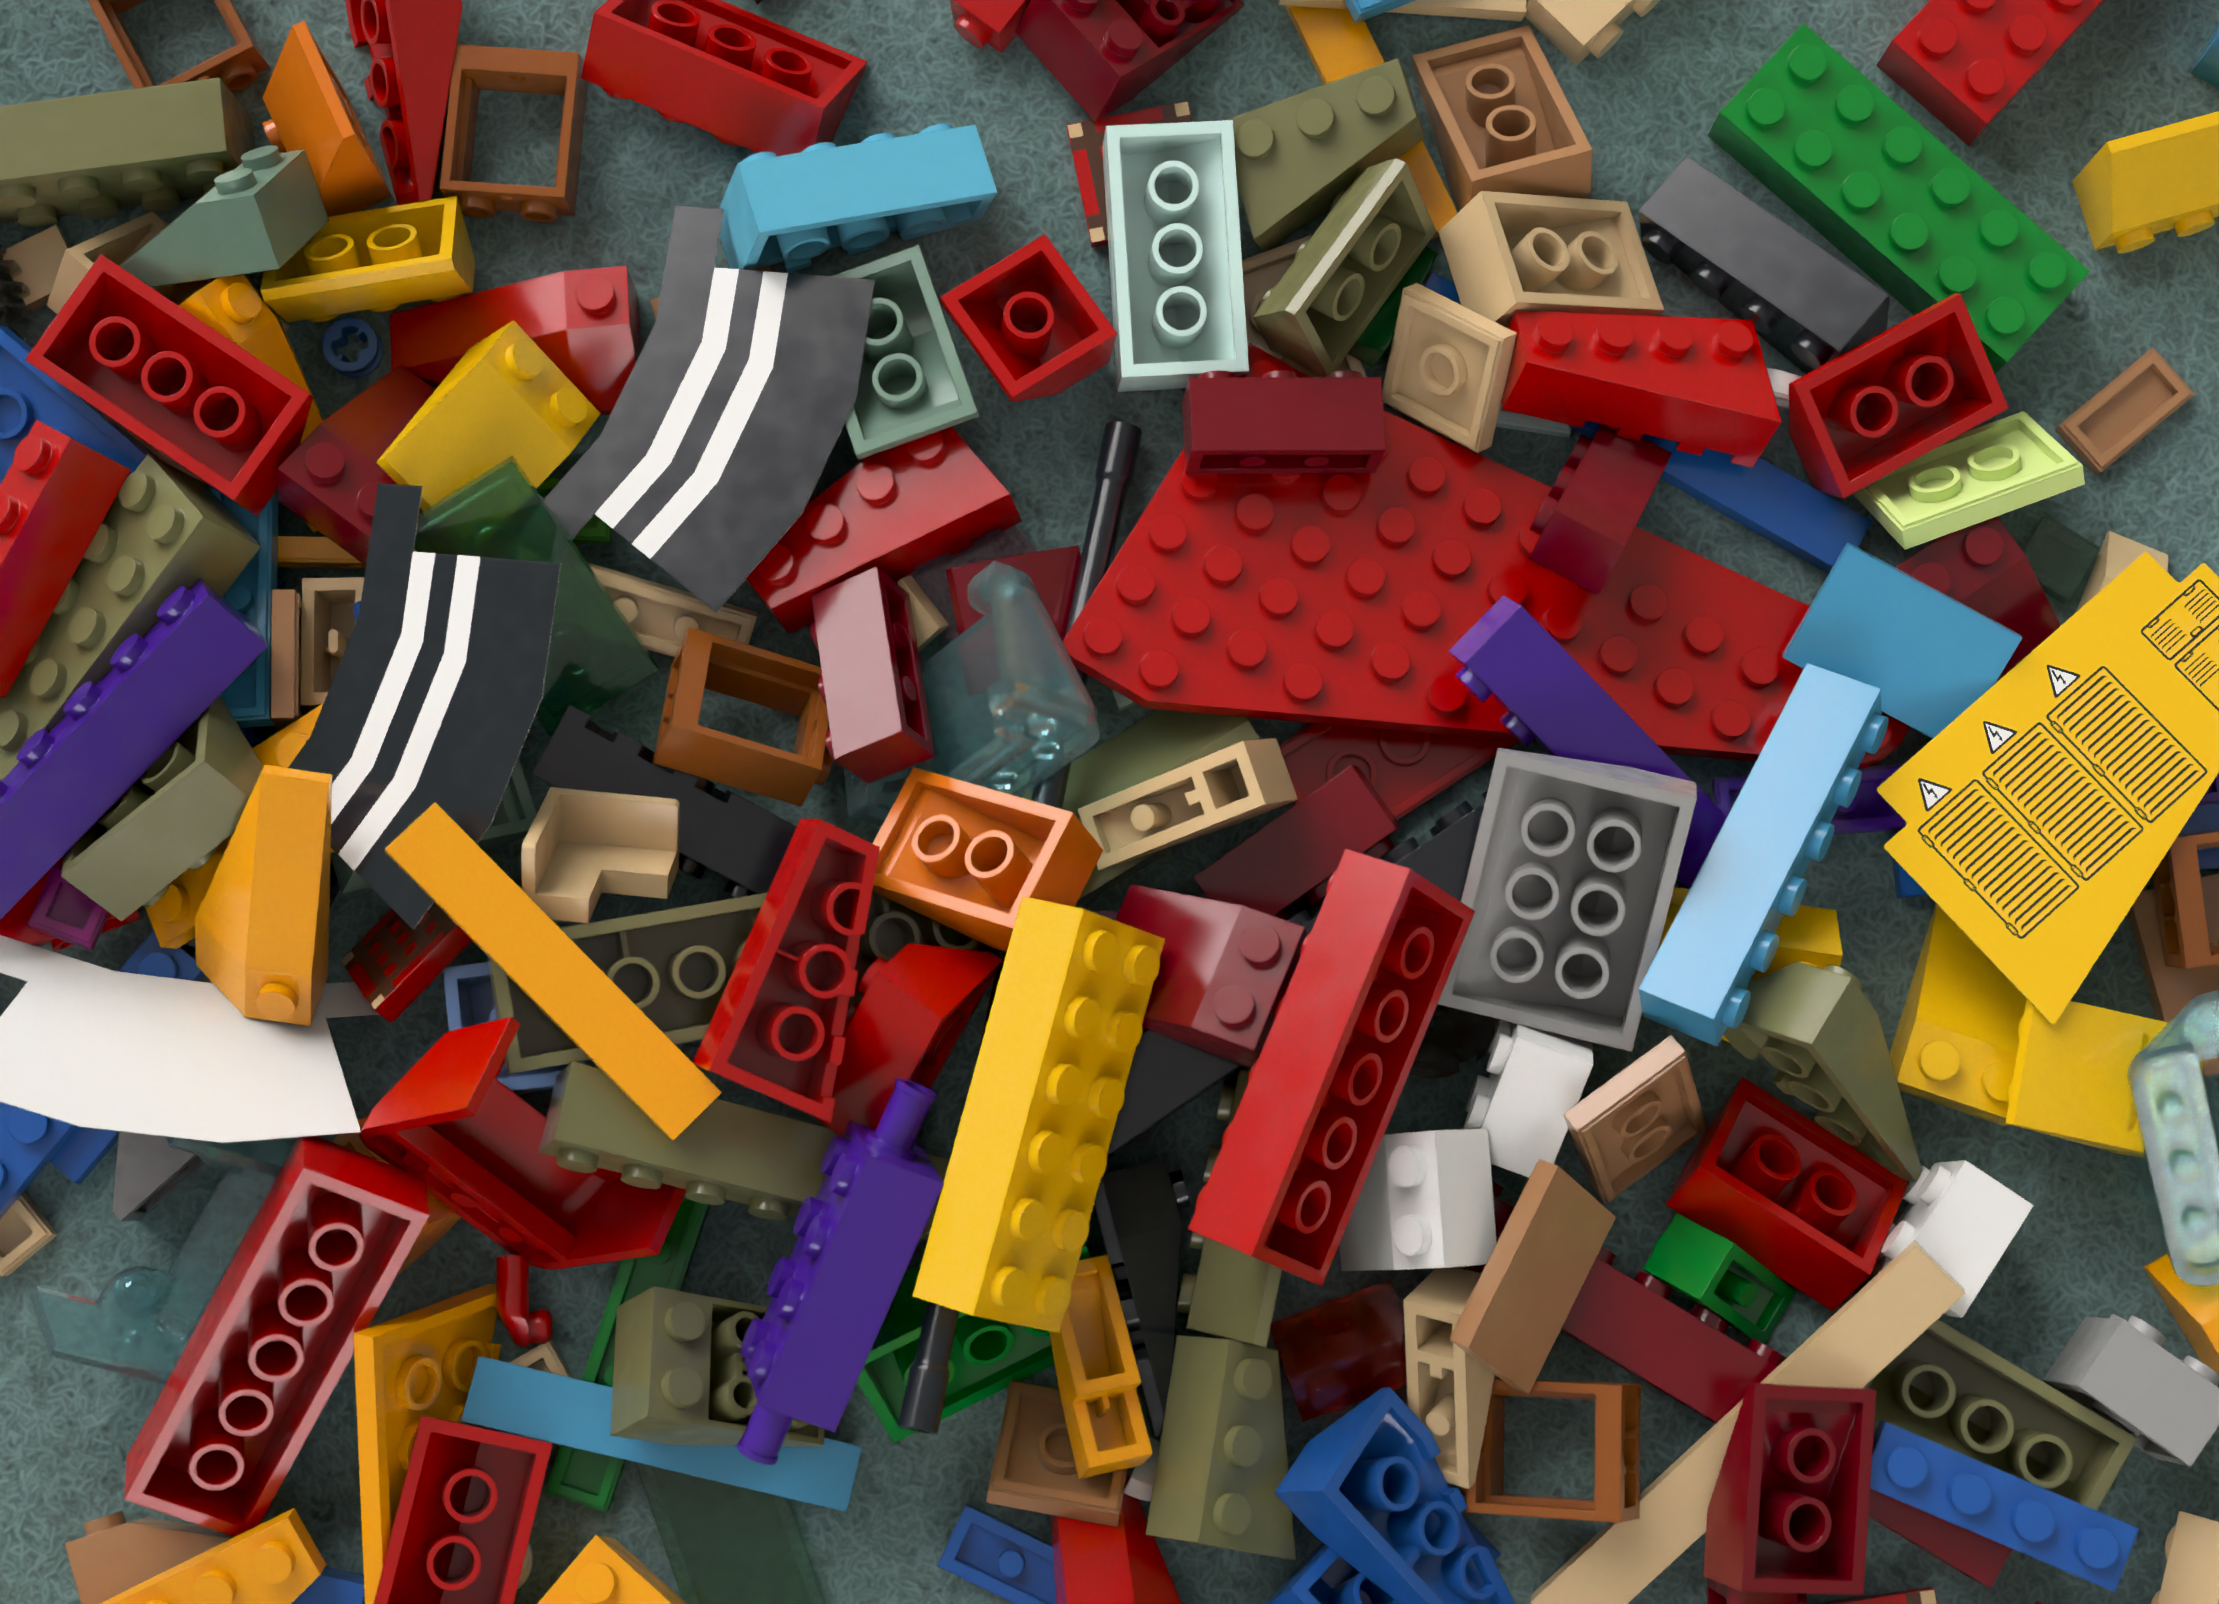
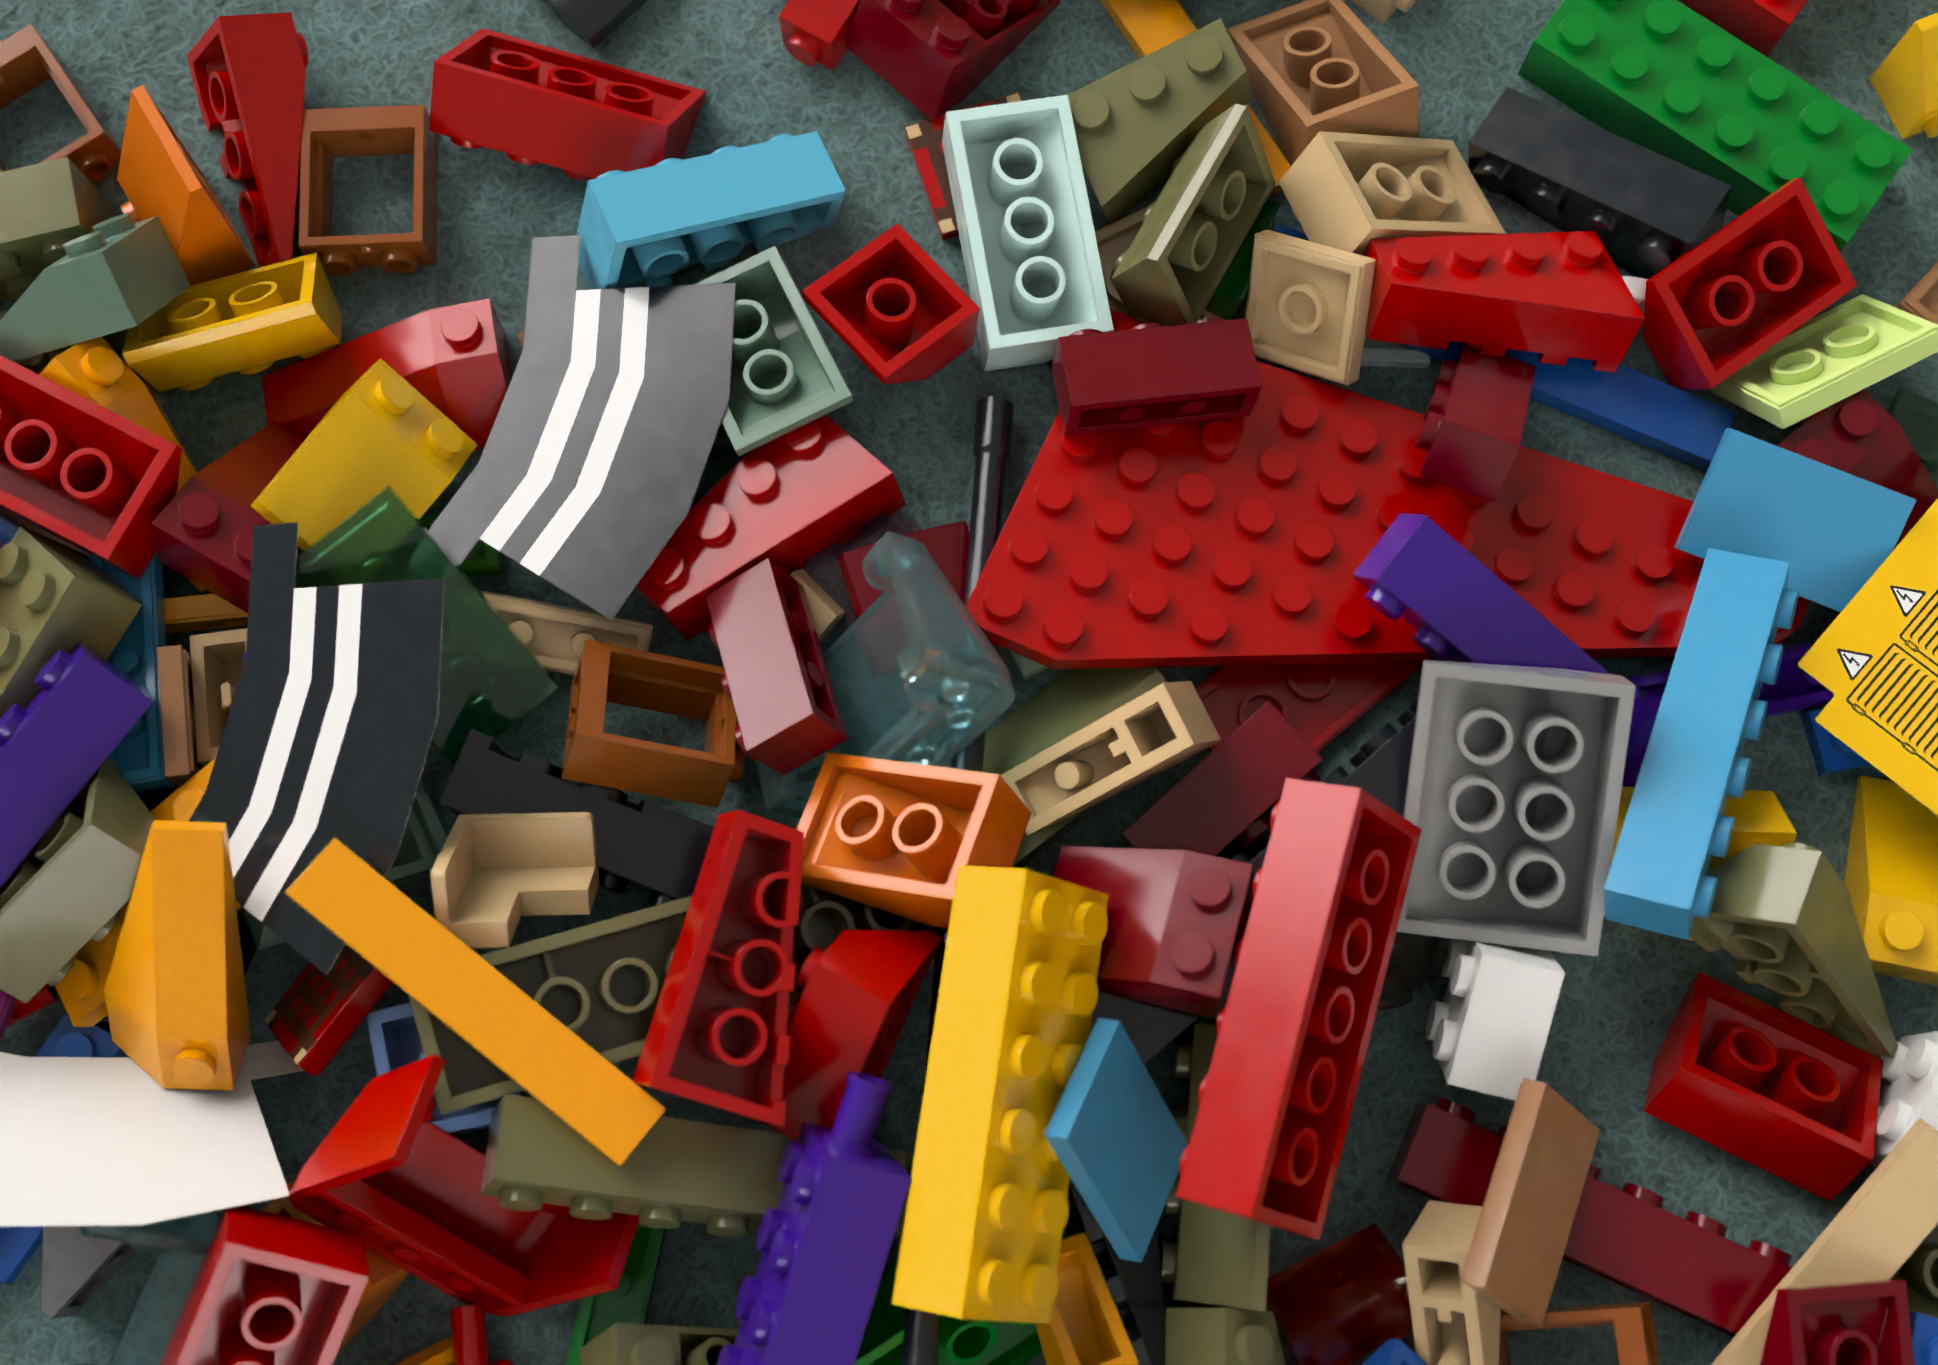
camera: 10 degrees left, 5 degrees down
blue bush [322,317,384,378] -> none
white slope [1339,1129,1497,1271] -> none
medium nougat tile [1563,1035,1707,1203] -> none
green slope [1643,1213,1797,1344] -> none
none -> dark azure tile [1044,1018,1188,1263]

